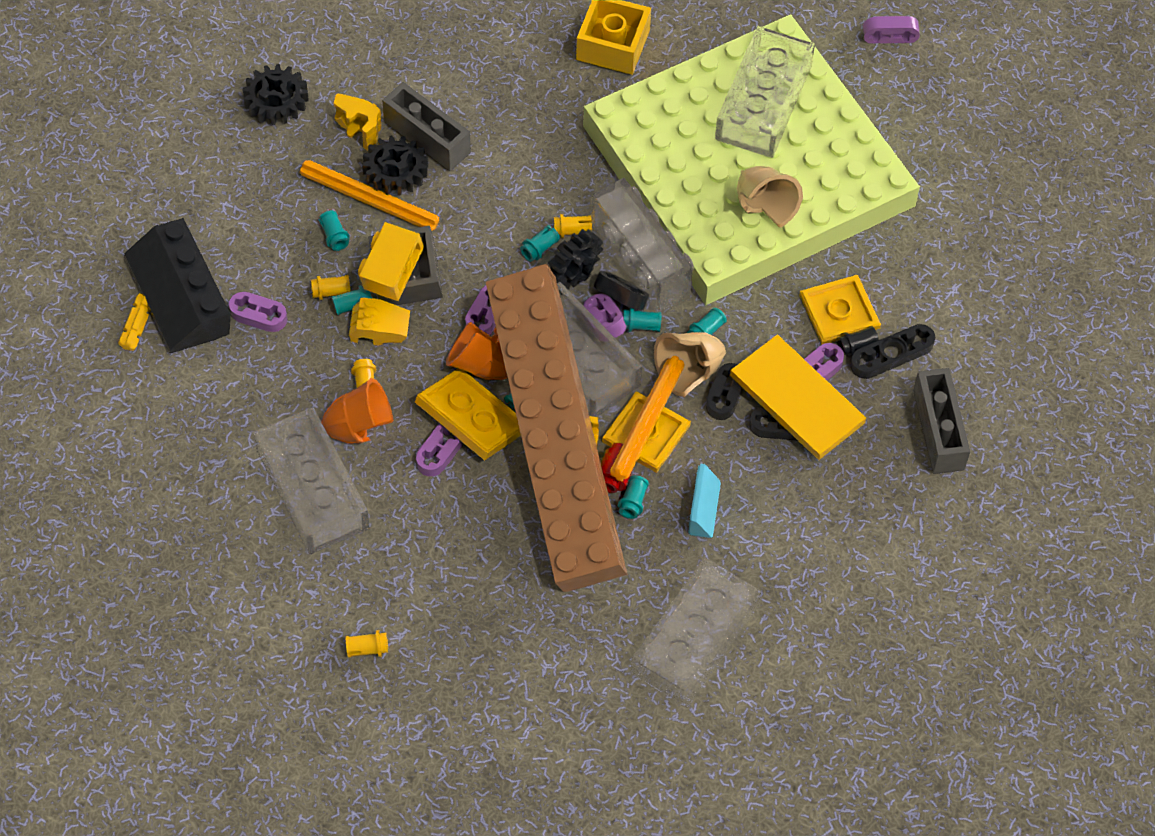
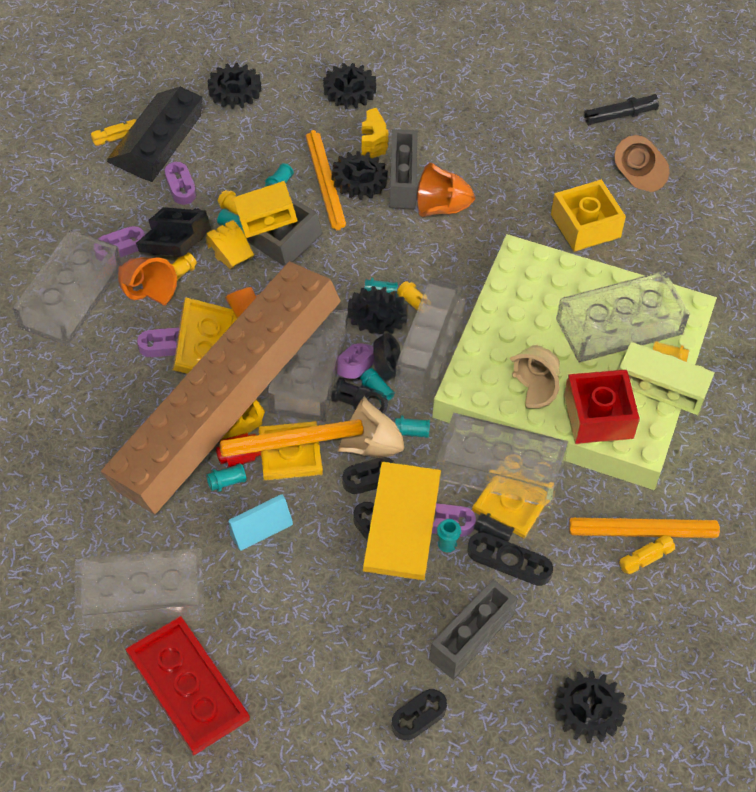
camera: 50 degrees right, 5 degrees down
none -> medium lavender beam [95,226,145,261]
none -> red plate [125,616,250,756]
none -> black plate [136,207,211,257]
none -> black gear [207,63,262,109]
none -> black connector [331,377,388,413]
none -> black beam [391,689,447,741]
none -> orange helmet [417,163,475,217]
none -> clear brick [436,412,568,508]
none -> teal pin [437,519,461,553]
none -> black gear [554,671,627,743]
none -> red brick [564,369,640,444]
none -> light orange axle [569,517,720,538]
none -> yellowish green brick [619,342,715,415]
none -> yellow axle [619,535,675,574]
none -> yellow pin [653,341,689,362]

